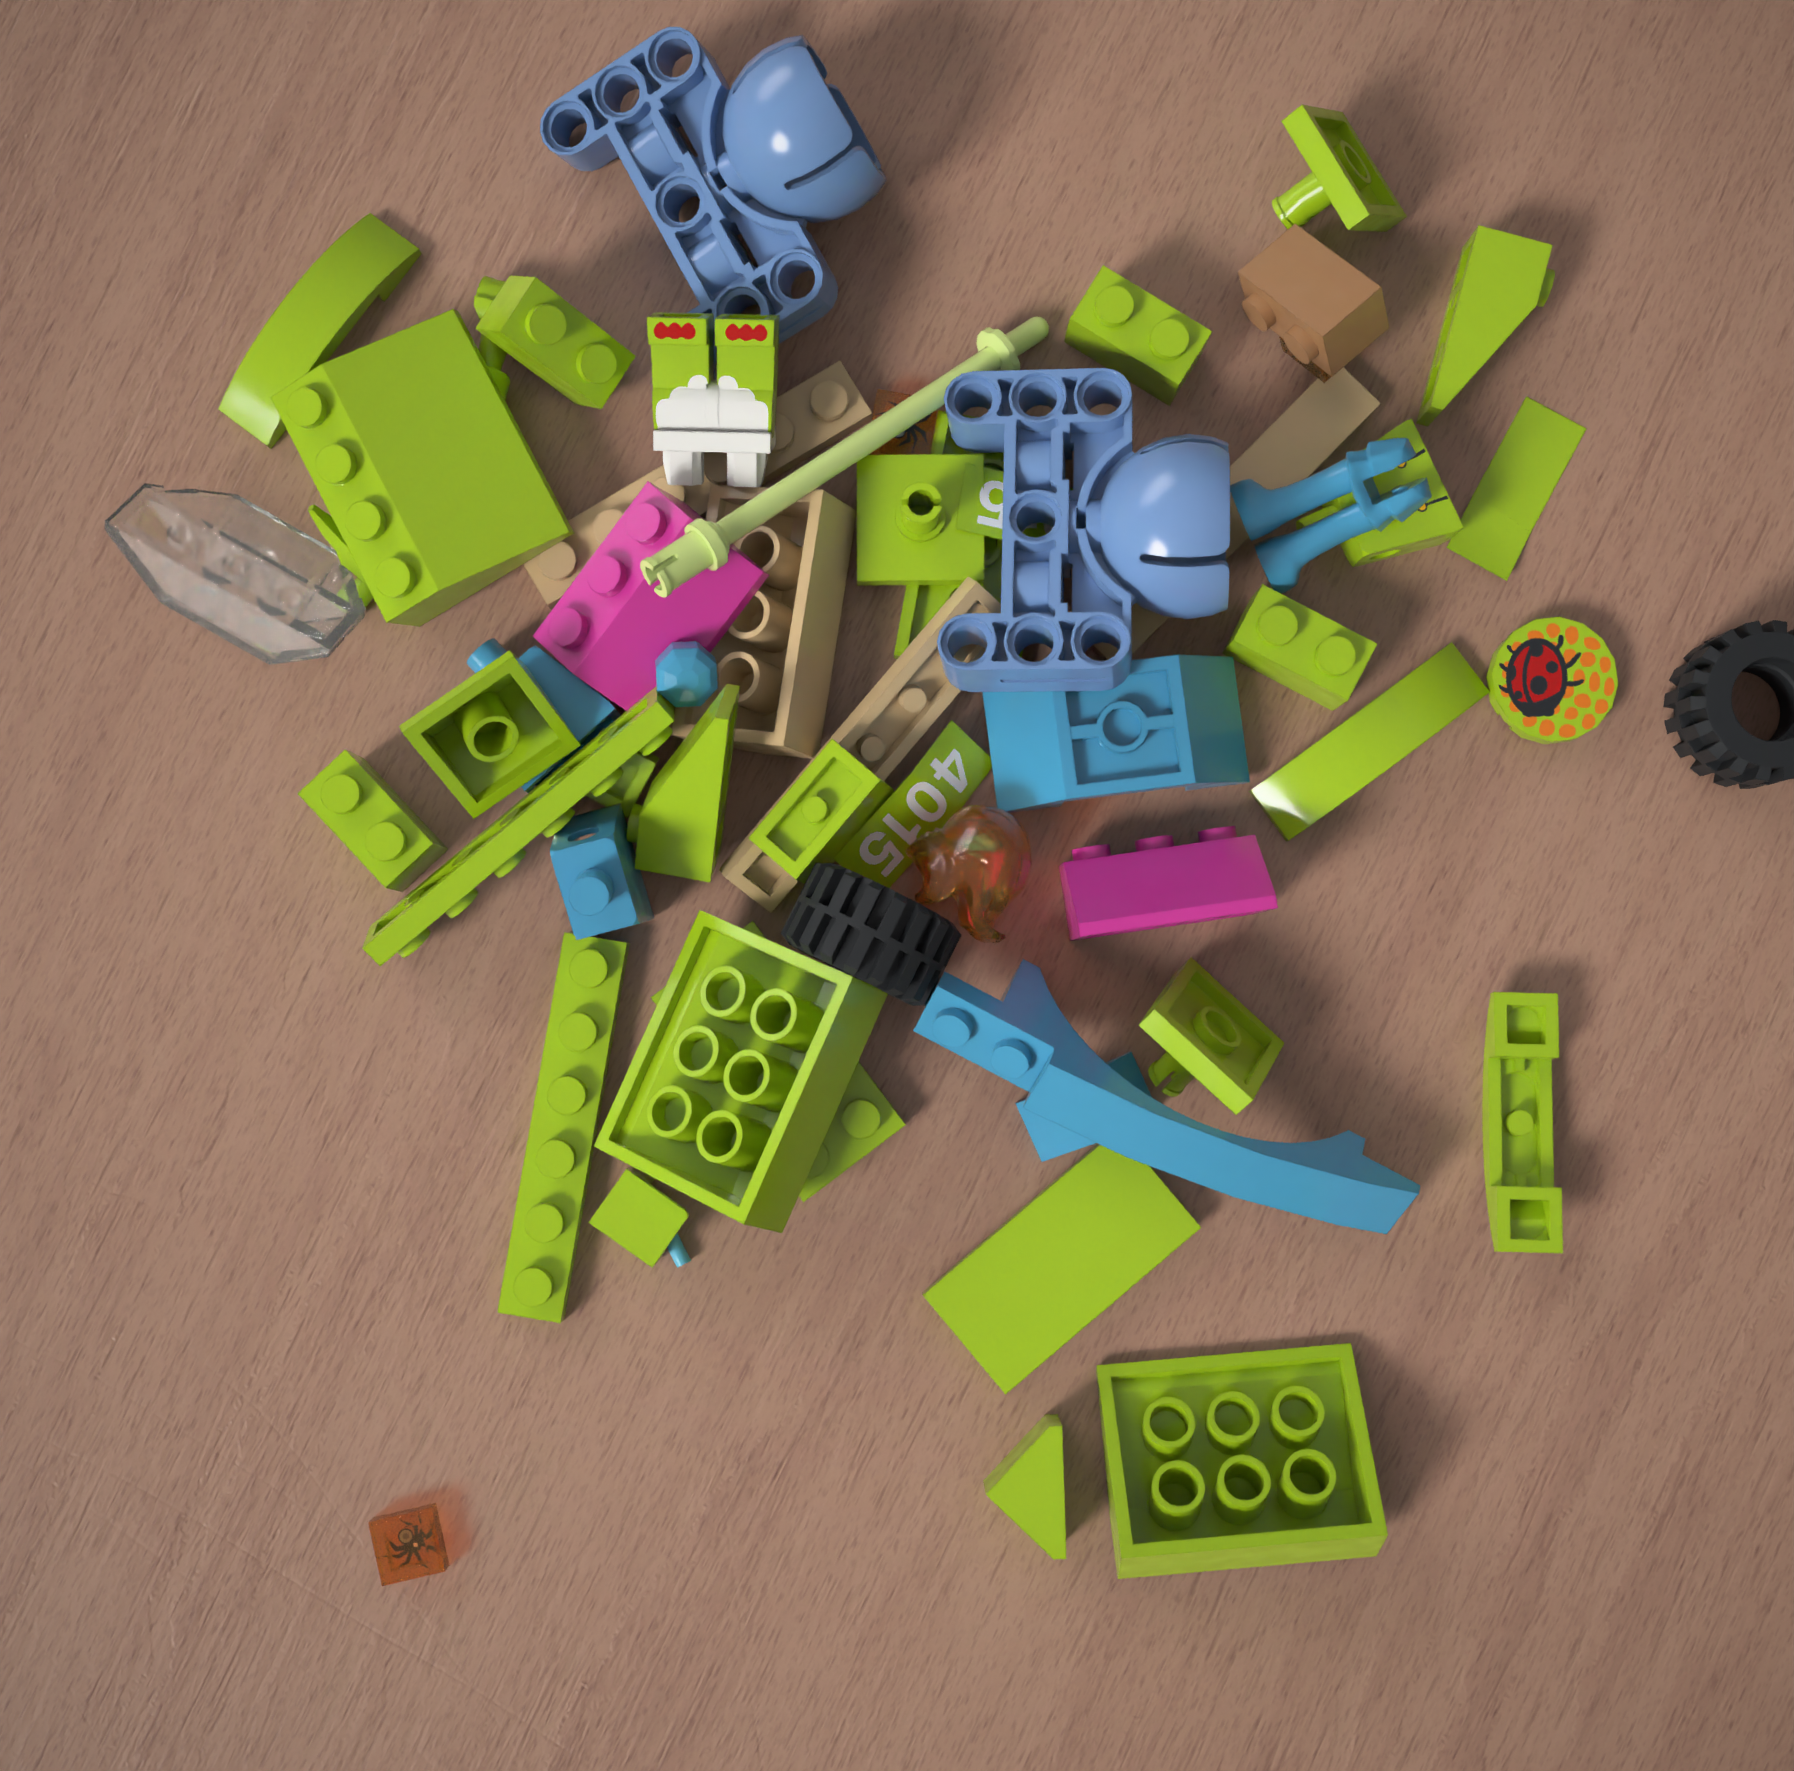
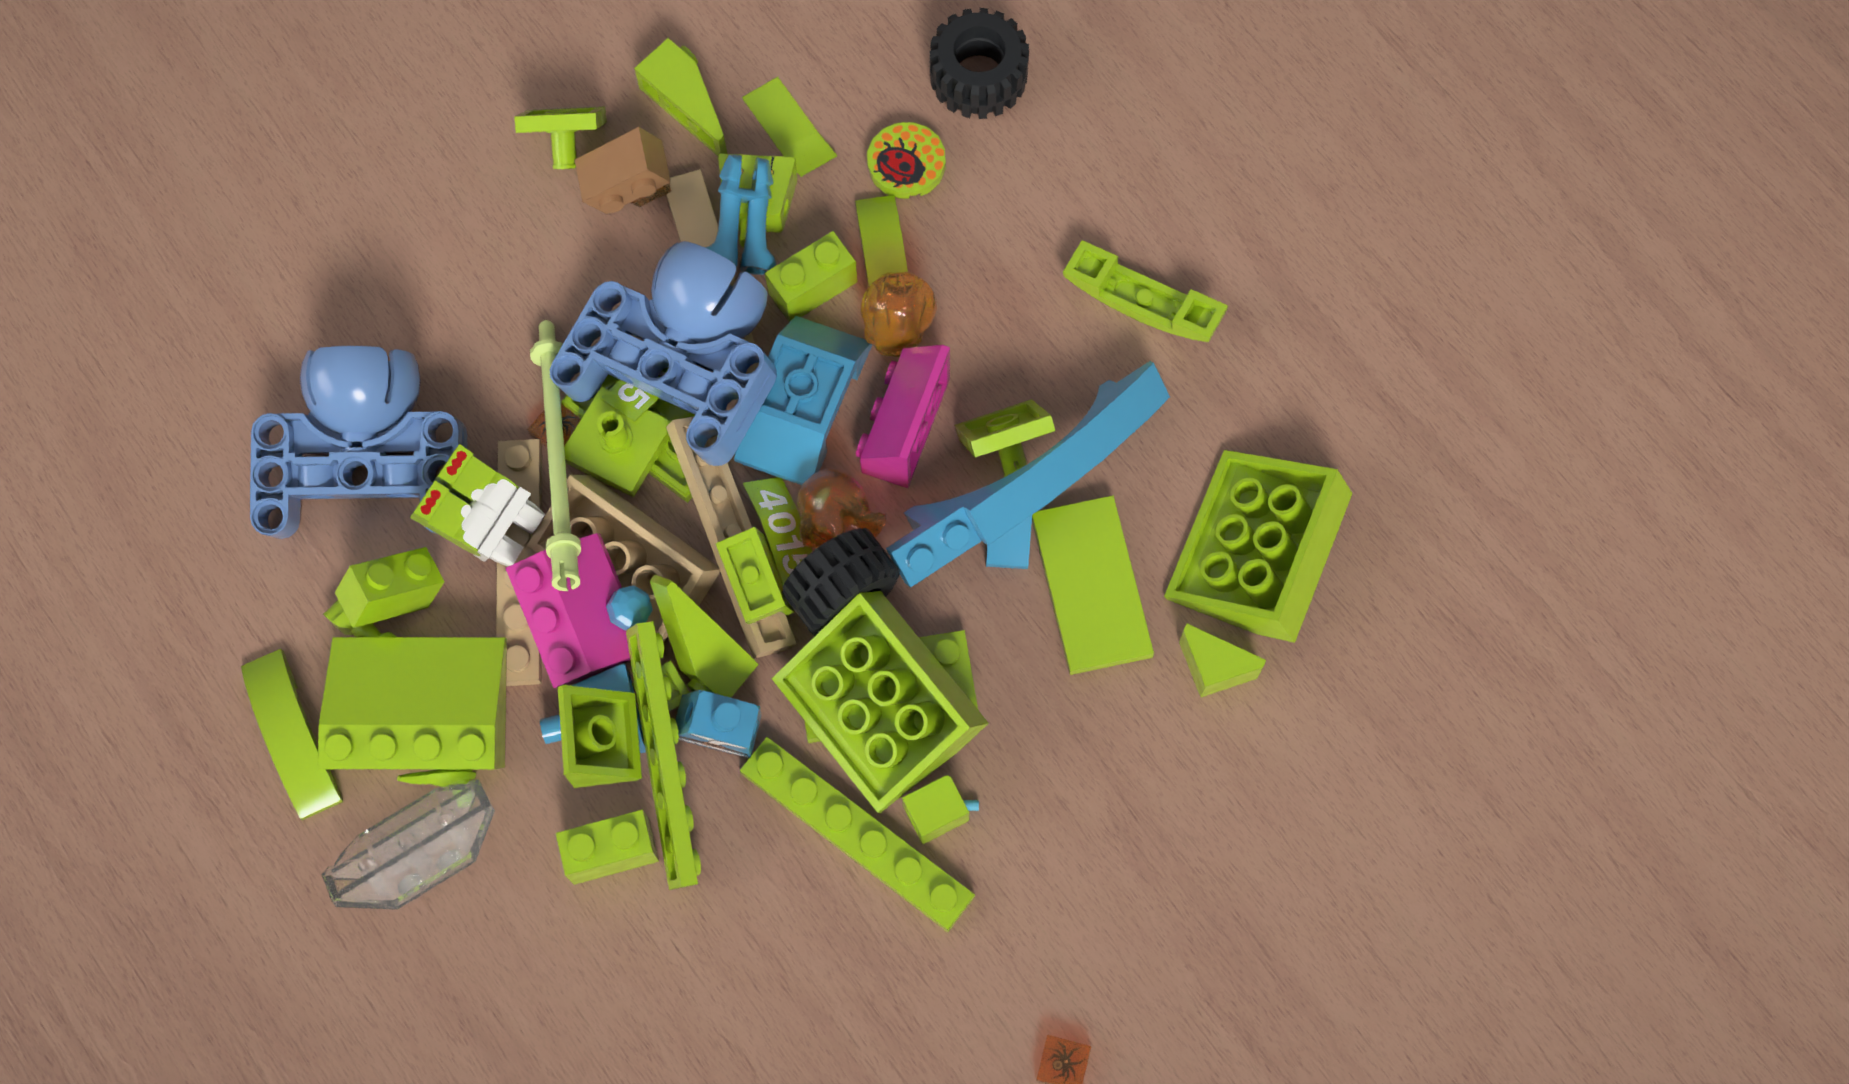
camera: 60 degrees left, 15 degrees down
lime brick [1064,265,1212,406] -> none
none -> clear orange hair [861,272,937,357]

